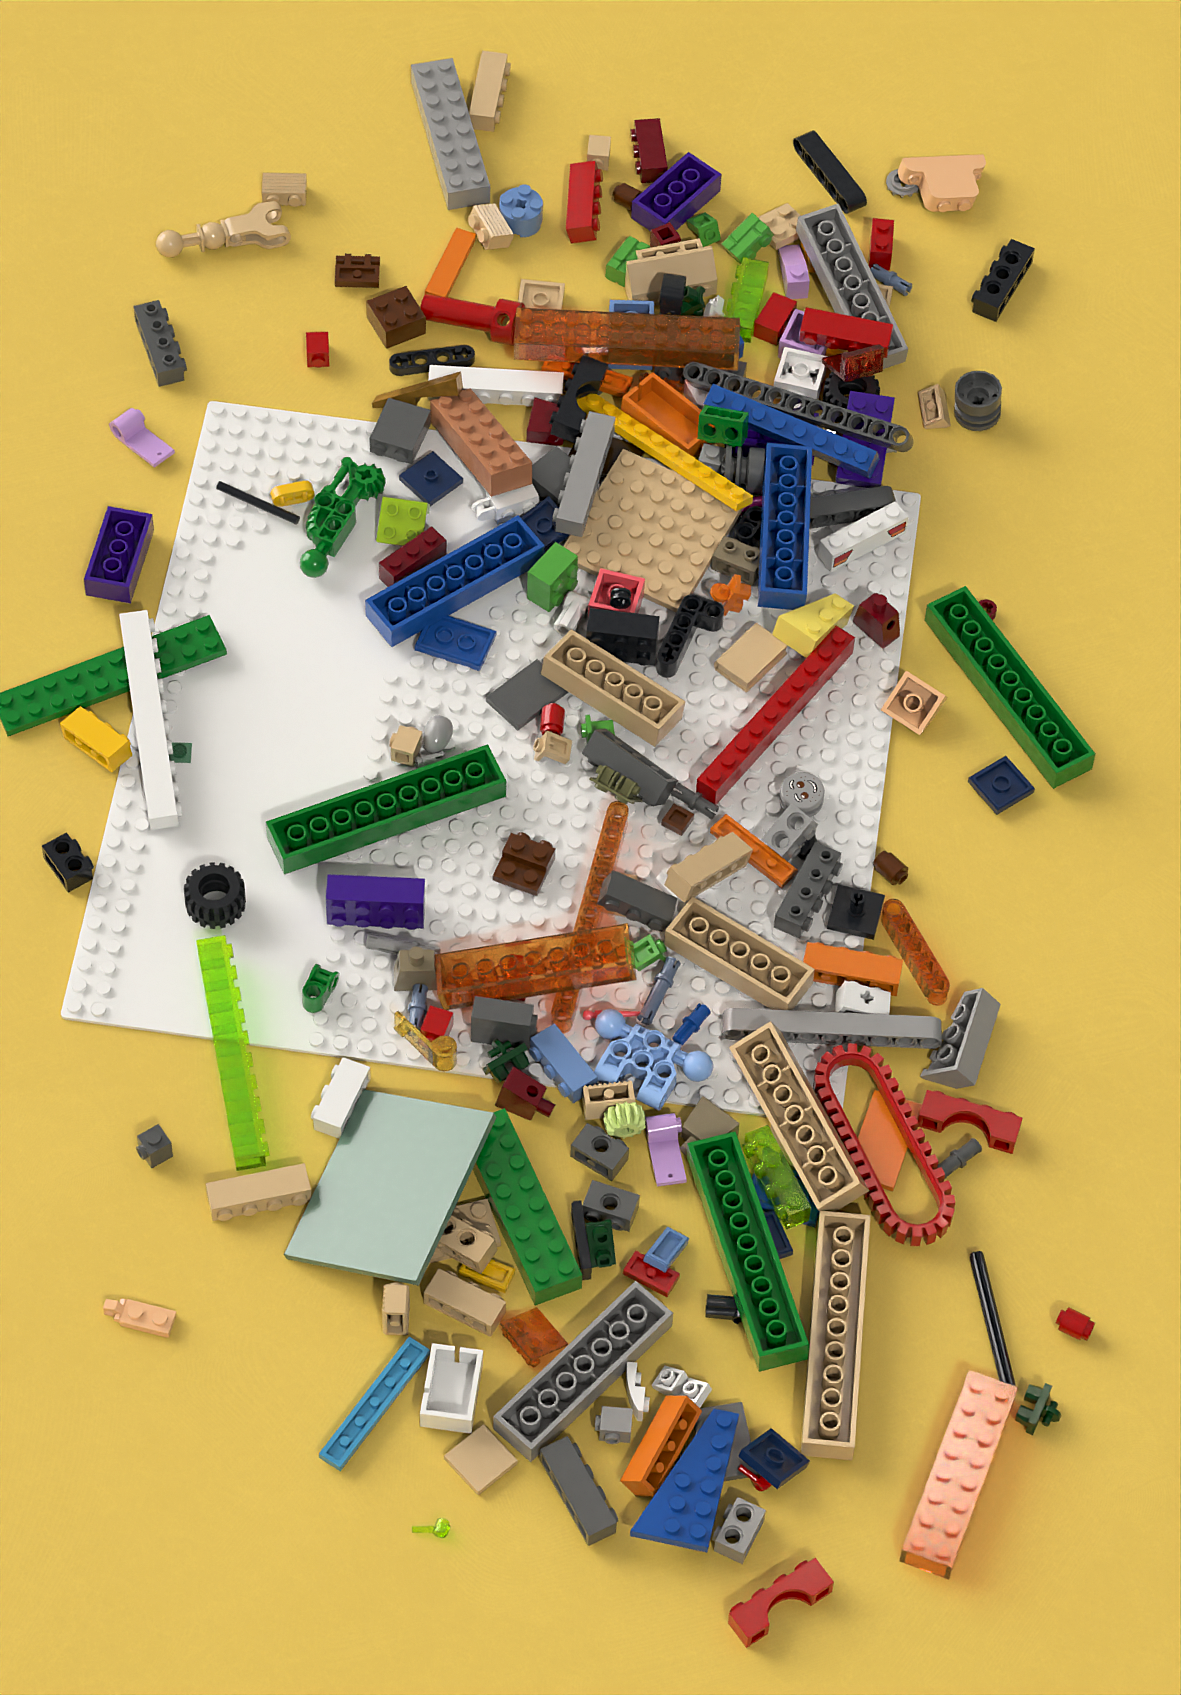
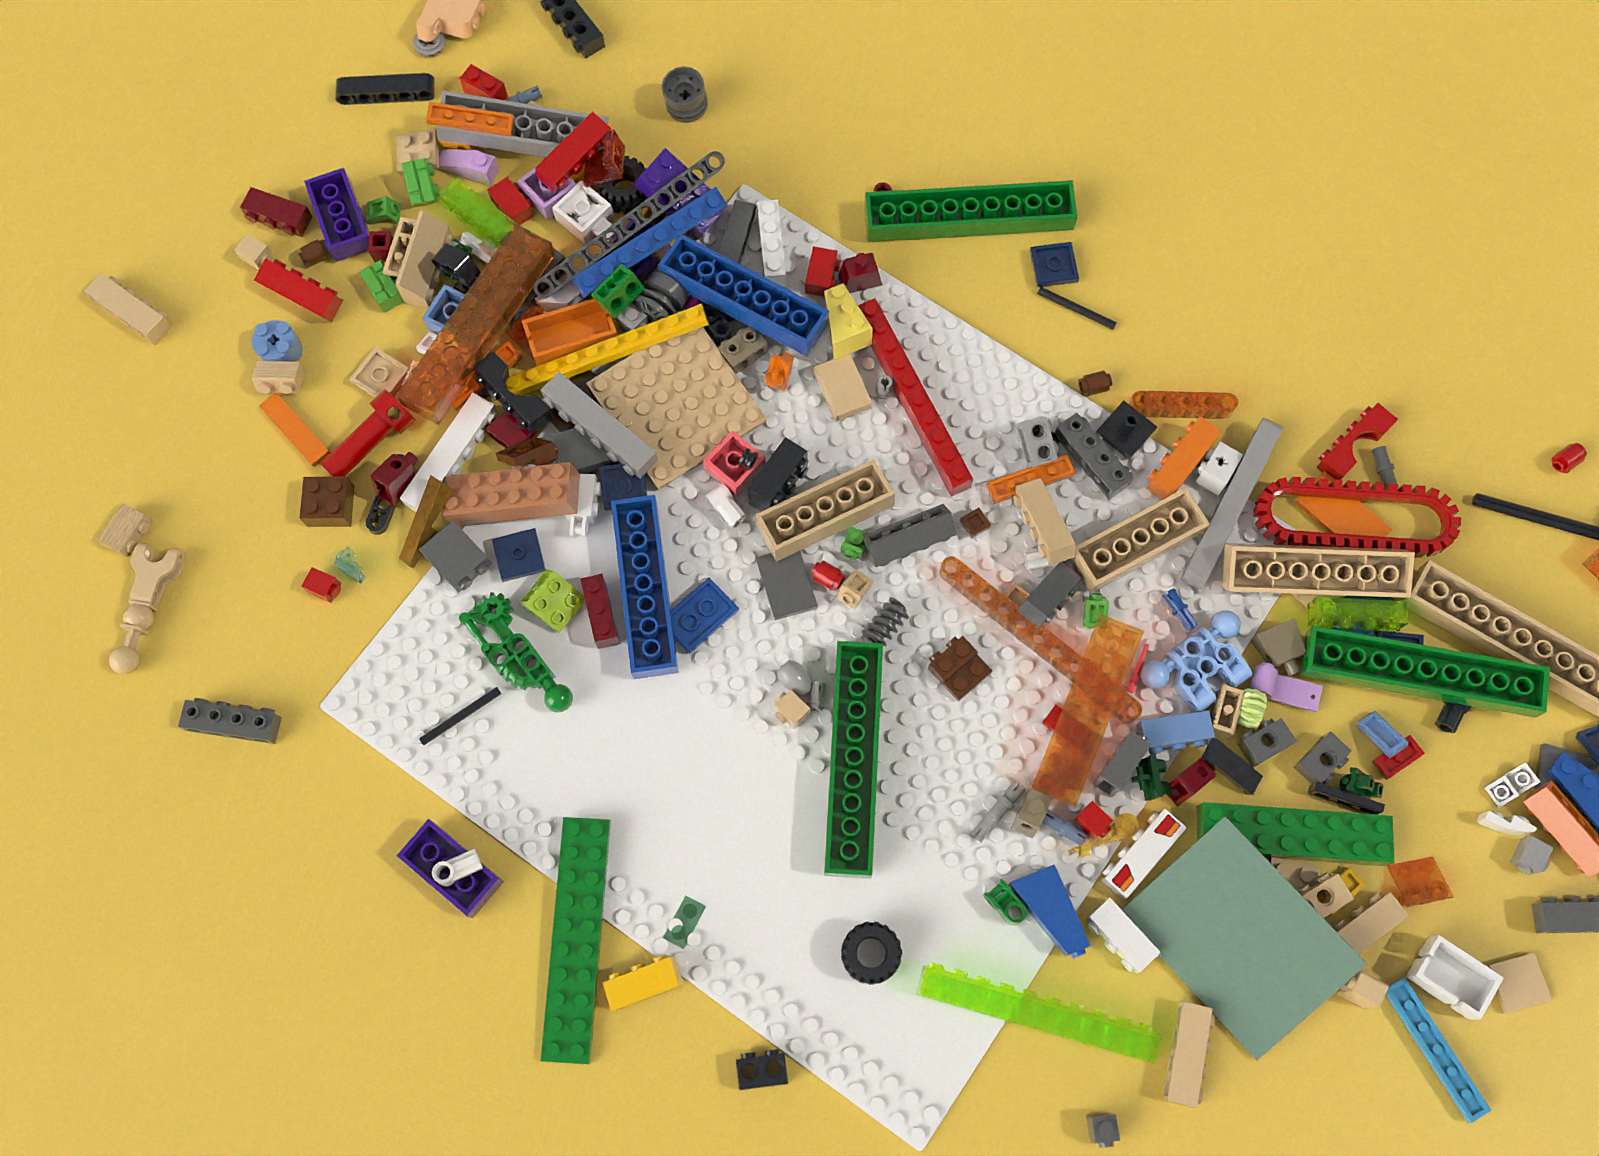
camera: 60 degrees left, 15 degrees up
lavender door [109,408,175,468] -> none
white brick [119,610,182,830] -> none
yellow beam [270,481,315,507] -> none
dark purple brick [326,874,425,930] -> none
reddish brown plate [335,253,380,288] -> none
light grey brick [411,58,490,210] -> none
clear neon green hand [412,1518,451,1538] -> none
light grey brick [493,1281,673,1462] -> none
bright green brick [527,542,579,612] -> none
olive hinge [589,765,643,804] -> none
sand blue pin [637,956,681,1025] -> none
black beam [656,594,724,678] -> none
dark grey pin [671,782,719,820] -> none
light grey head [780,772,825,817] -> none
light nougat slope [881,671,948,735] -> none
tan slope [918,384,951,429] -> none
light grey wedge [920,988,1001,1089] -> none
none -> clear light blue bracket [334,546,366,584]
none -> dark red torso [370,452,418,506]
none -> orange tile [426,102,514,137]
none -> white piece [432,849,483,886]
none -> reddish brown plate [495,437,558,468]
none -> red brick [805,246,841,297]
none -> dark grey piece [861,597,909,647]
none -> light grey pin [876,375,893,398]
none -> blue slope [1008,864,1091,959]
none -> black bar [1037,287,1117,330]
none -> white brick [1101,809,1187,900]
none -> black tile [1201,738,1263,795]

